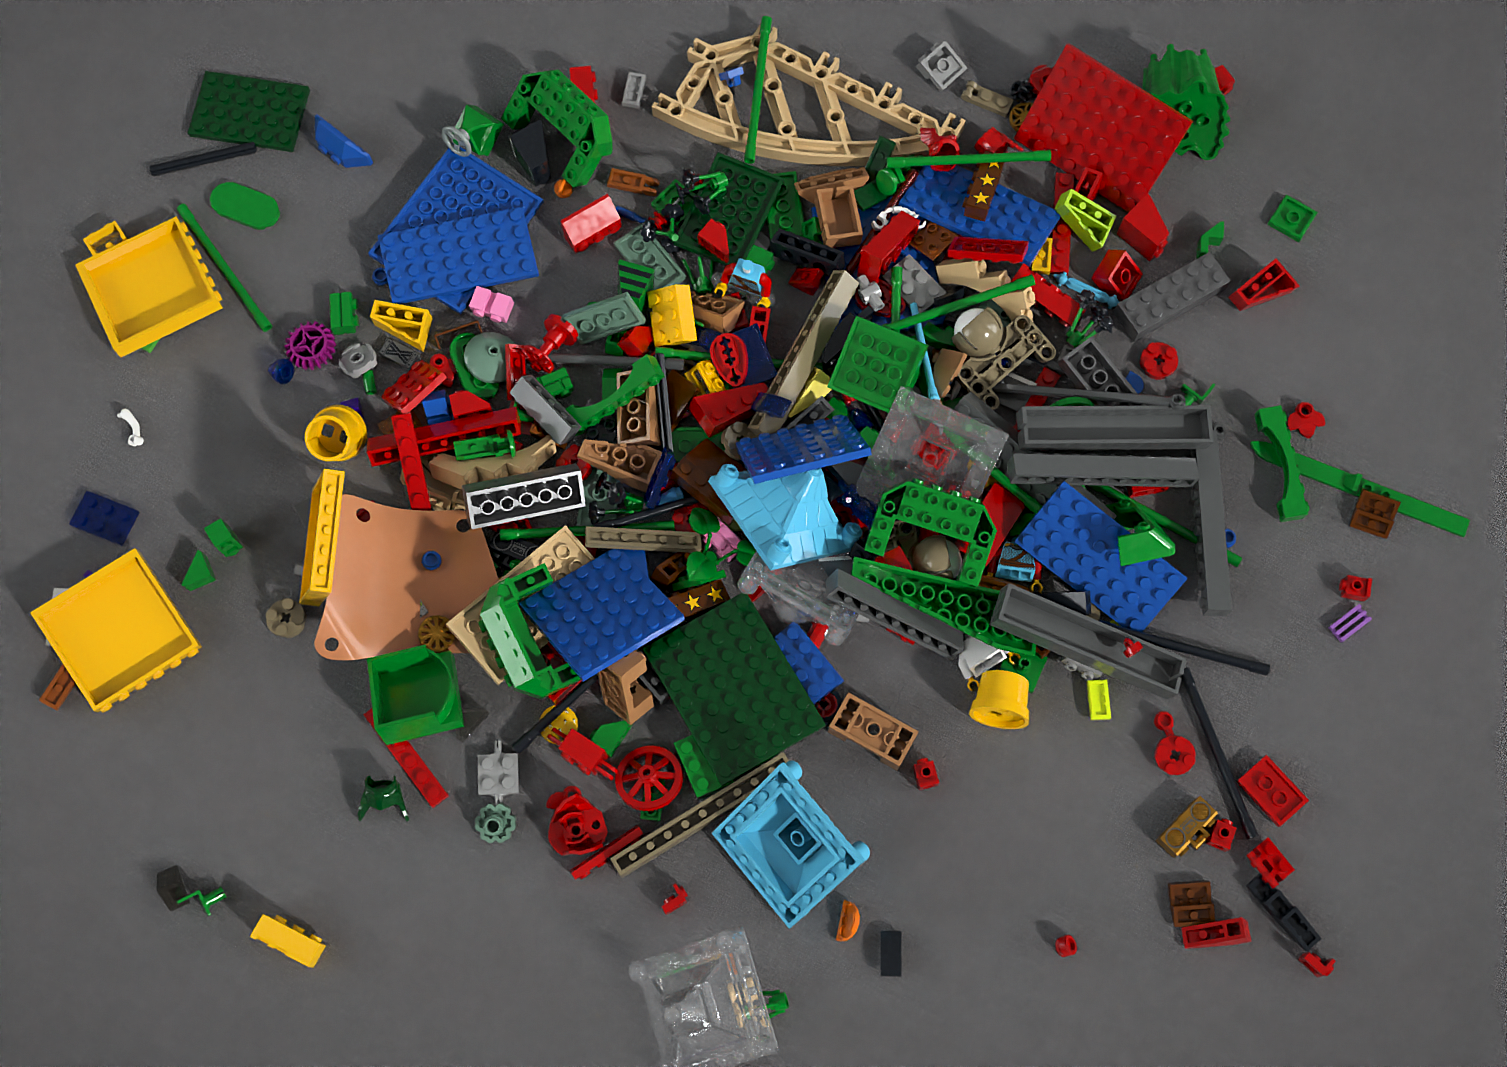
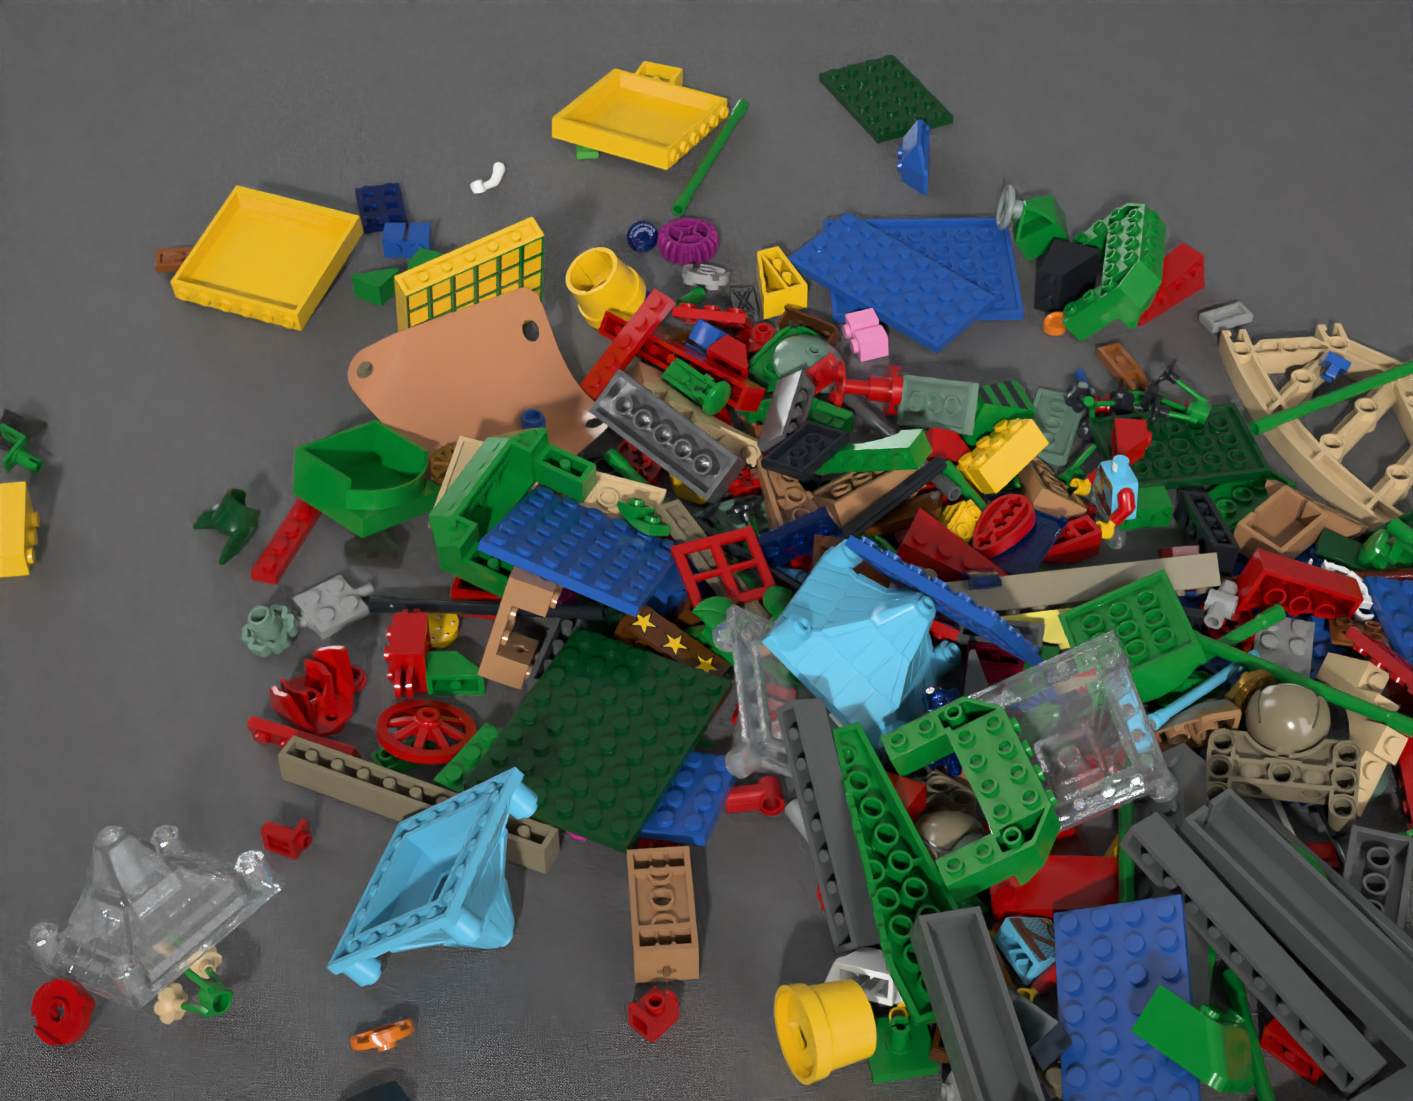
camera: 55 degrees right, 30 degrees down
black axle [150,142,257,176] -> none
green tile [210,182,280,230] -> none
green brick [329,292,359,335] -> none
slope [561,194,622,254] -> none
none -> blue piece [382,223,433,258]
none -> green slope [617,497,671,536]
none -> red window [670,525,776,617]
none -> black tile [761,420,851,482]
none -> pearl gold wheel [1224,669,1275,717]

